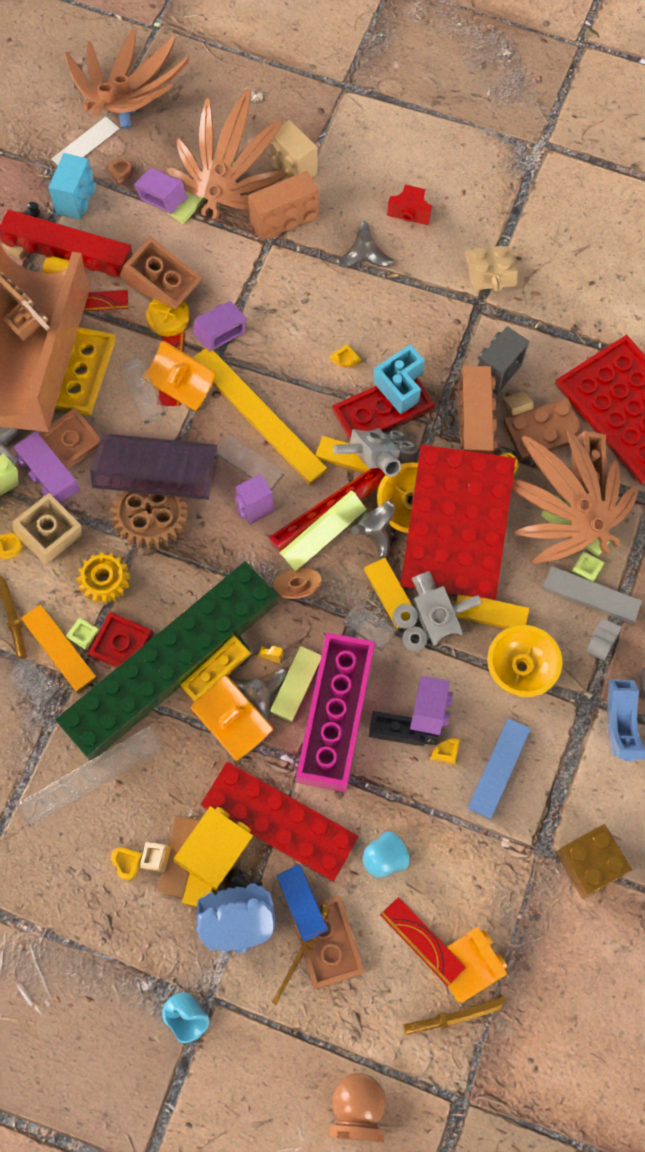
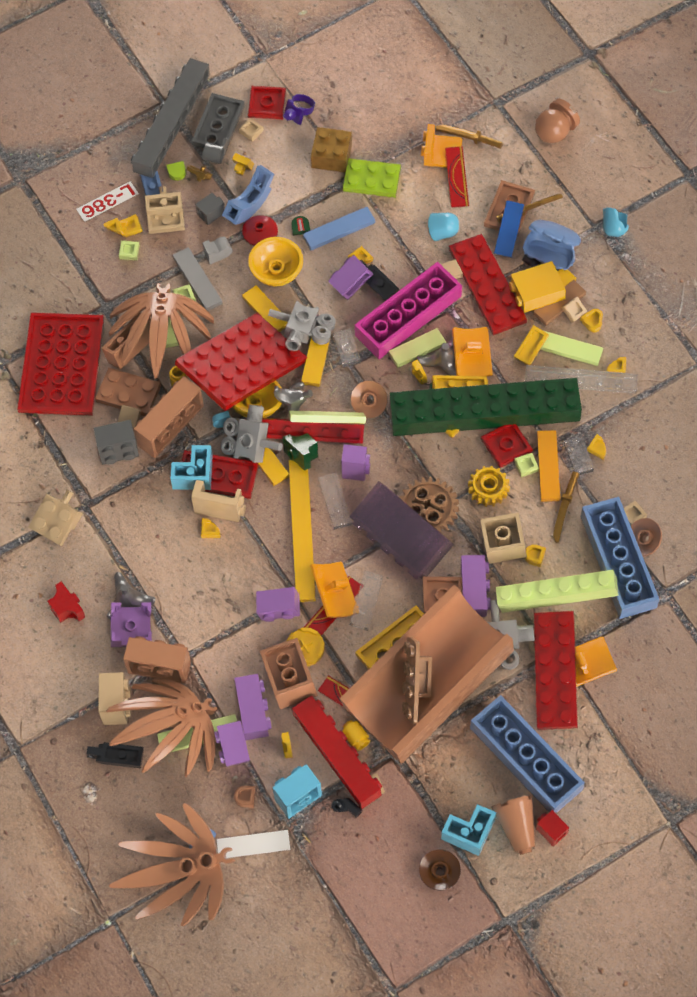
camera: 140 degrees left, 5 degrees down
none -> black hinge [86,742,144,769]
none -> medium lavender panel [110,602,152,647]
none -> tan panel [191,480,246,522]
none -> medium lavender brick [234,674,272,741]
none -> red dish [242,215,278,246]
none -> yellow tile [281,732,293,759]
none -> dark green brick [283,433,318,470]
none -> dark green tile [291,216,311,236]
none -> lime plate [343,158,401,198]
none -> tan tile [441,259,463,279]
none -> yellow tile [514,325,549,367]
none -> yellowish green tile [540,331,603,366]
none -> yellow tile [587,434,606,460]
none -> yellow tile [606,357,626,376]

